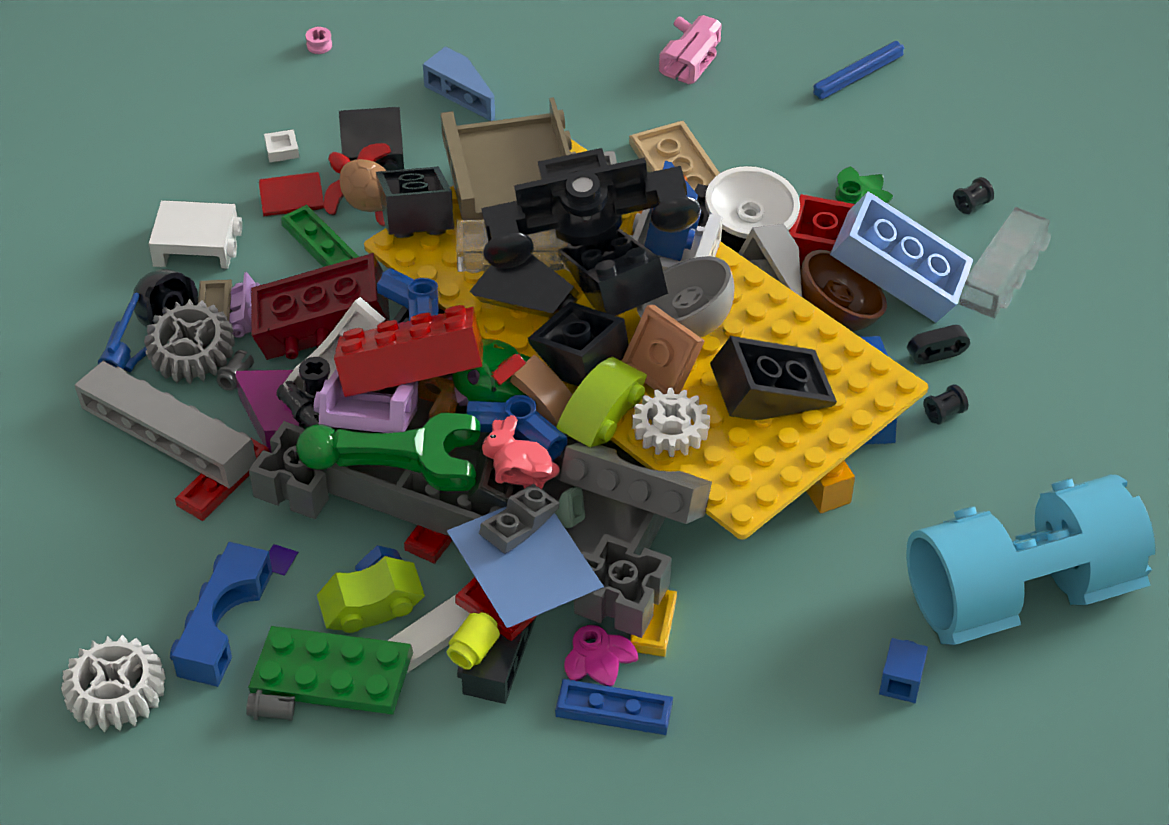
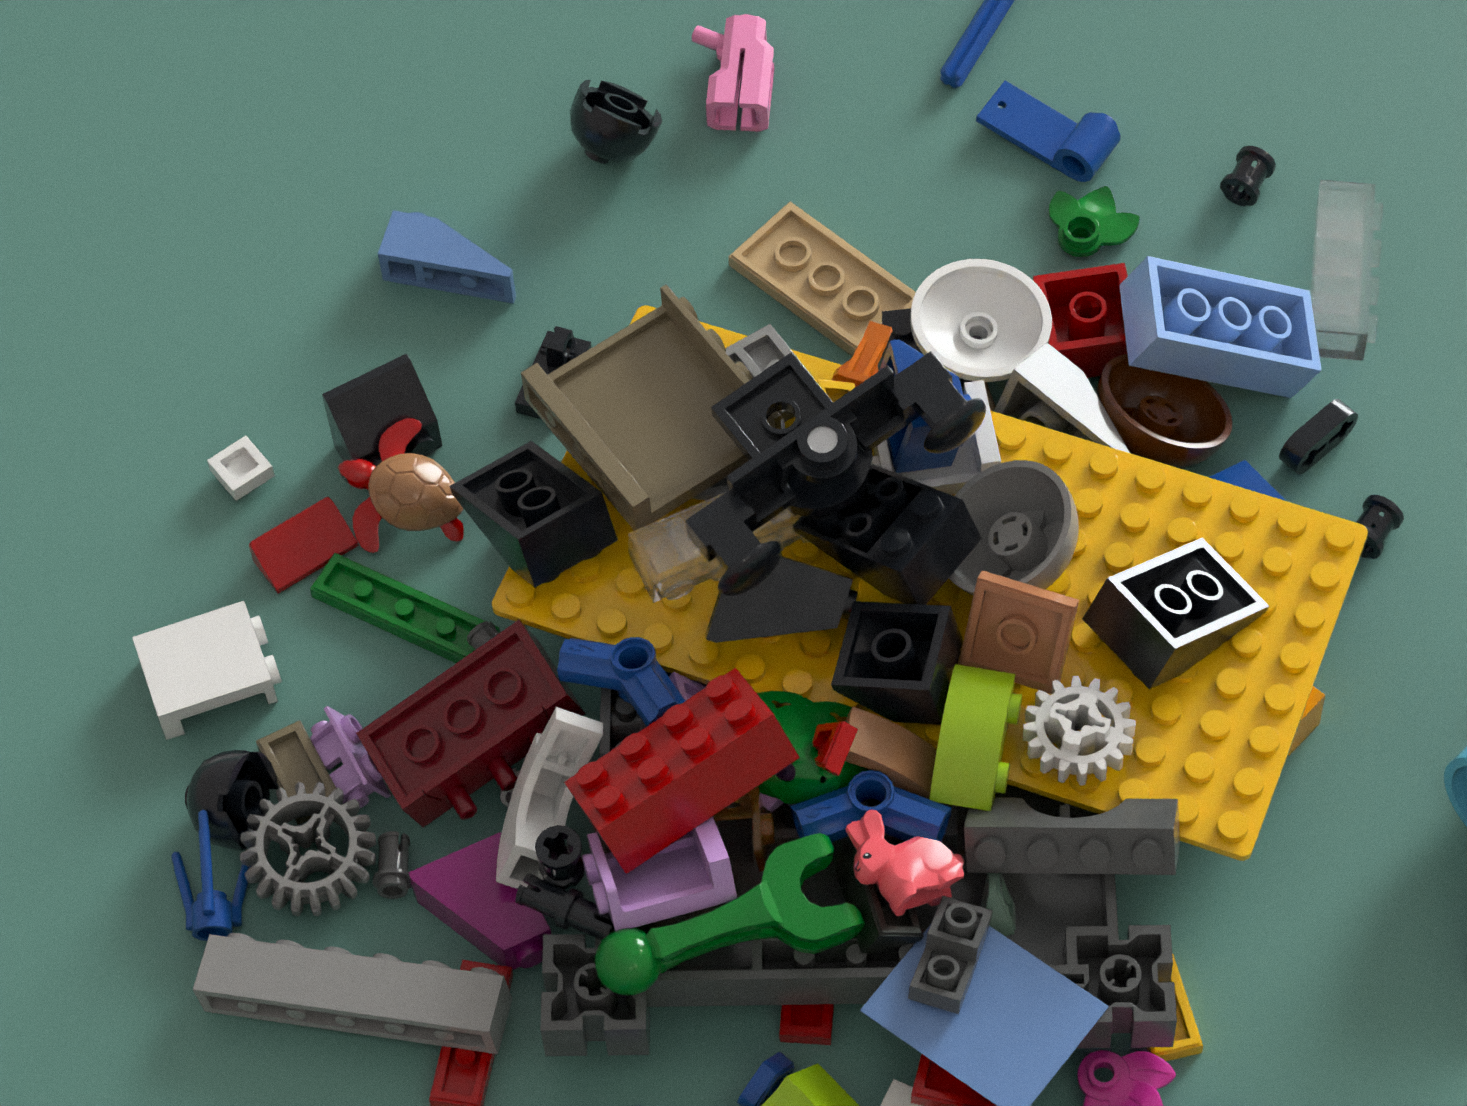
camera: 20 degrees left, 10 degrees up
bright pink bush [305,27,332,54] -> none
none -> black cylinder [570,80,662,164]
none -> blue door [976,80,1121,182]

